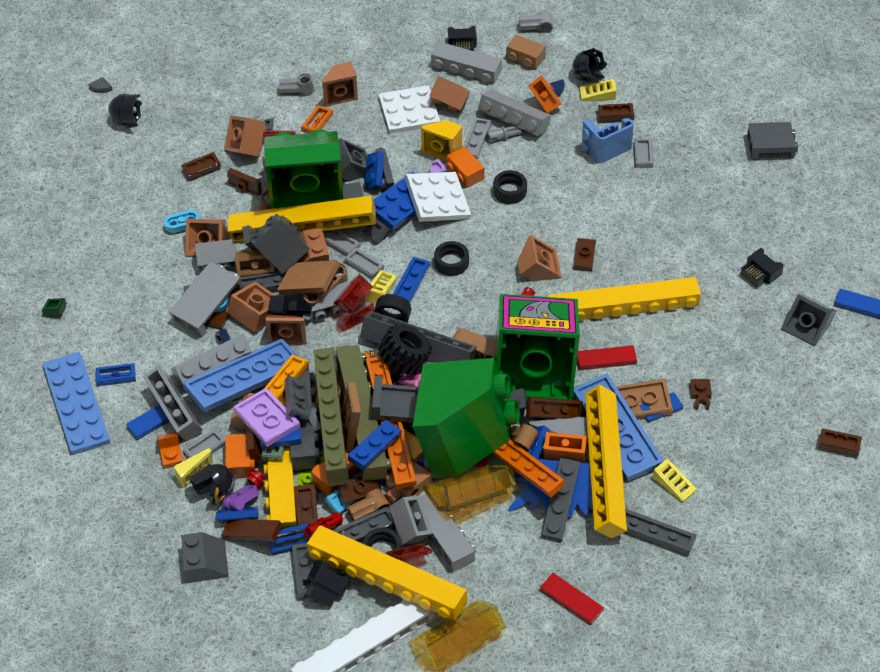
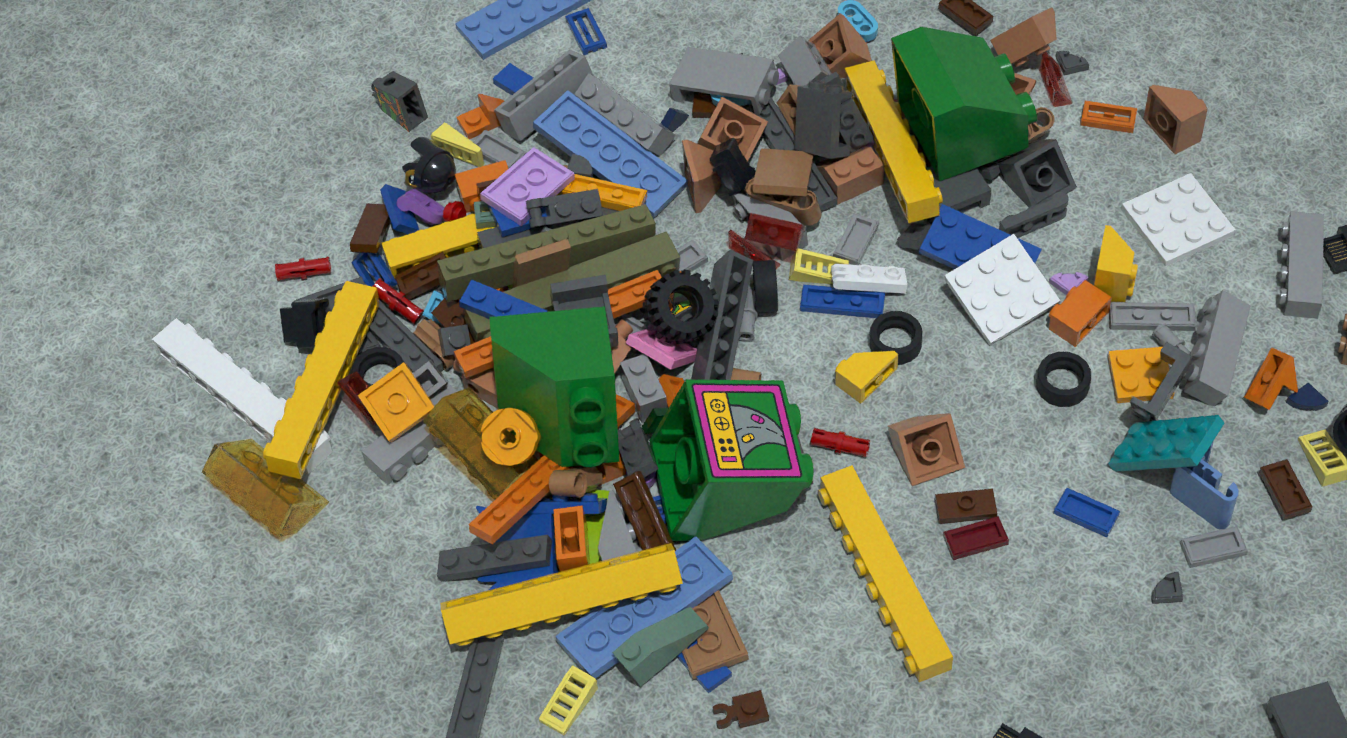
camera: 80 degrees right, 5 degrees up
dark grey slope [181,532,229,583] -> none
light grey piece [279,73,314,96] -> none
light grey tile [323,229,361,256] -> none
blue plate [365,151,384,190] -> none
nougat slope [429,76,471,112] -> none
red tile [540,573,604,625] -> none
red tile [577,345,637,370] -> none
none -> red pin [275,256,331,281]
none -> light orange plate [358,362,437,443]
none -> dark grey torso [371,72,428,132]
none -> dark grey plate [438,325,471,357]
none -> light orange plate [481,408,541,466]
none -> dark grey tile [567,154,593,178]
none -> sand green slope [612,607,709,687]
none -> white hinge [831,264,907,294]
none -> yellow slope [835,351,898,404]
none -> dark red tile [943,516,1009,560]
none -> blue tile [1054,487,1120,538]
none -> light orange plate [1108,347,1175,403]
none -> teal plate [1108,415,1225,472]
none -> dark grey panel [1130,342,1192,422]
none -> dark grey tile [1152,571,1183,604]

